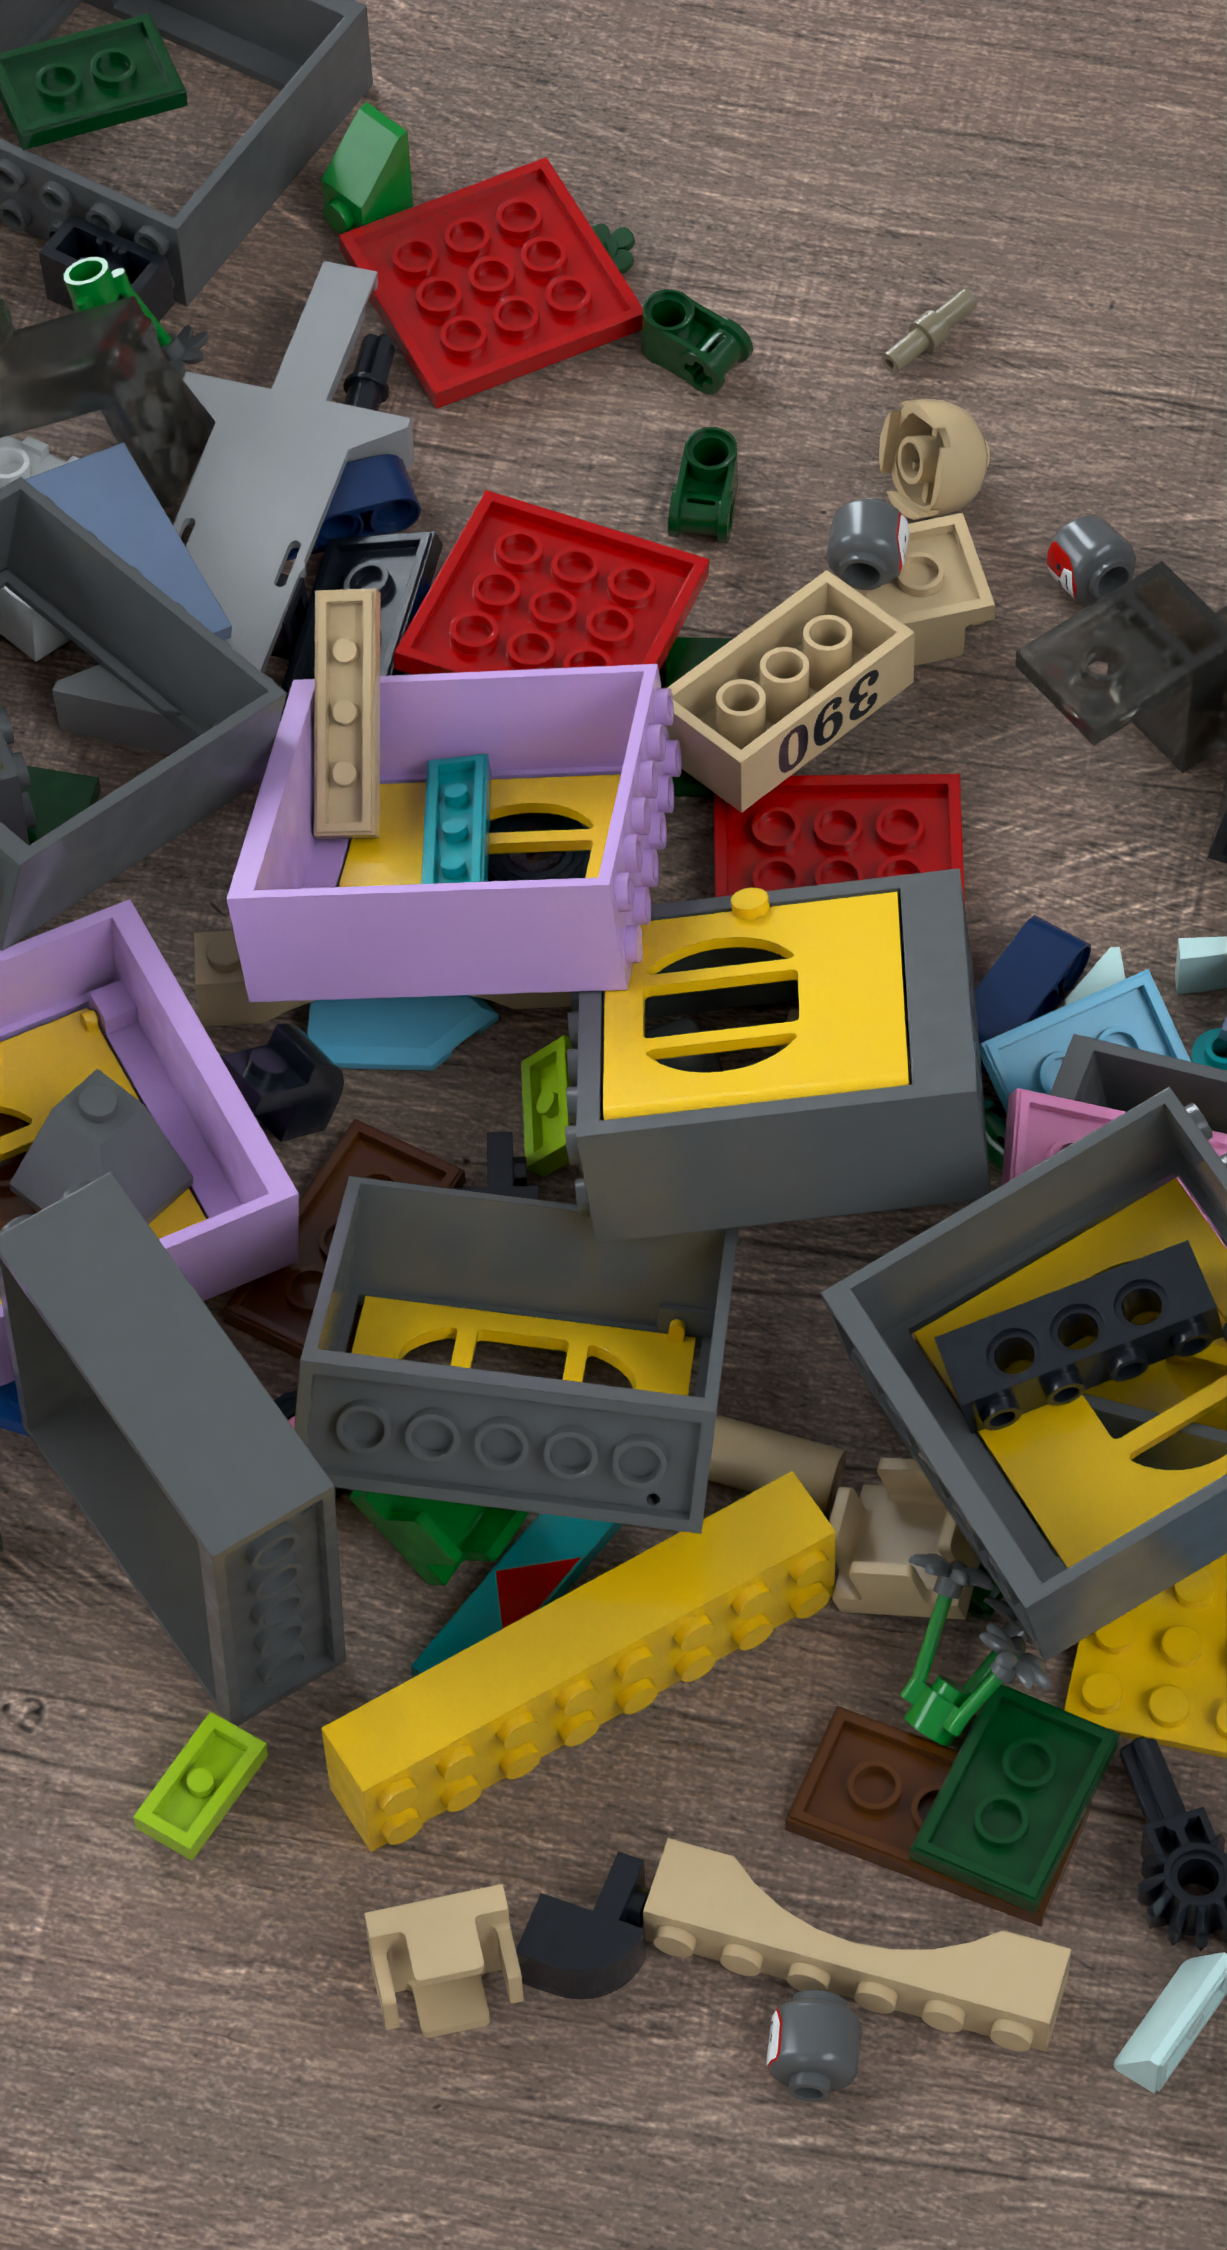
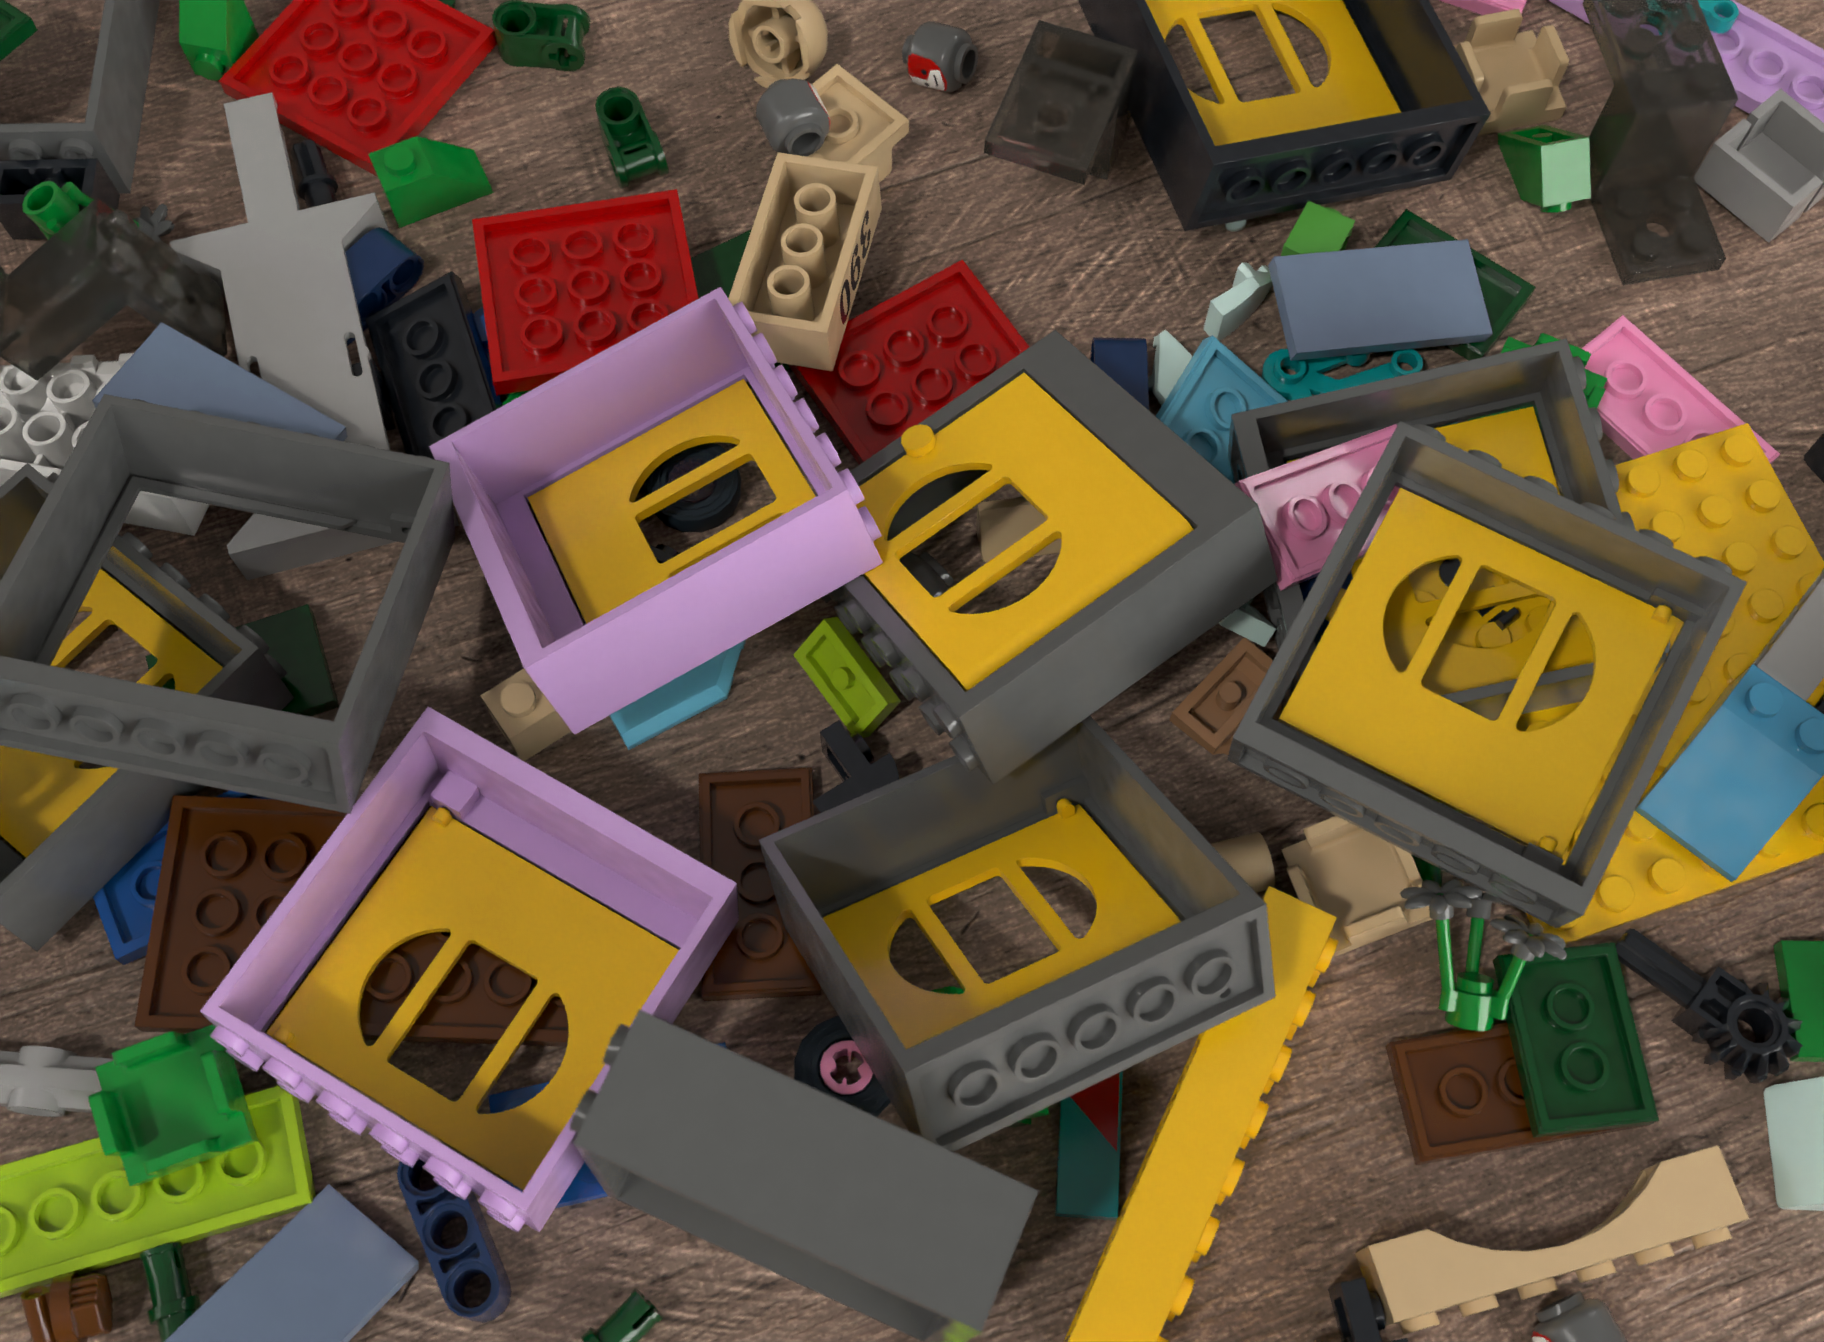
camera: 35 degrees left, 10 degrees up
dark grey slope [10,1068,193,1225] -> none
black brick [221,1023,344,1142] -> none
tan tile [314,588,381,839] -> none
teal tile [421,754,491,884] -> none
black brick [934,1240,1224,1434] -> none
none -> green slope [368,136,493,228]

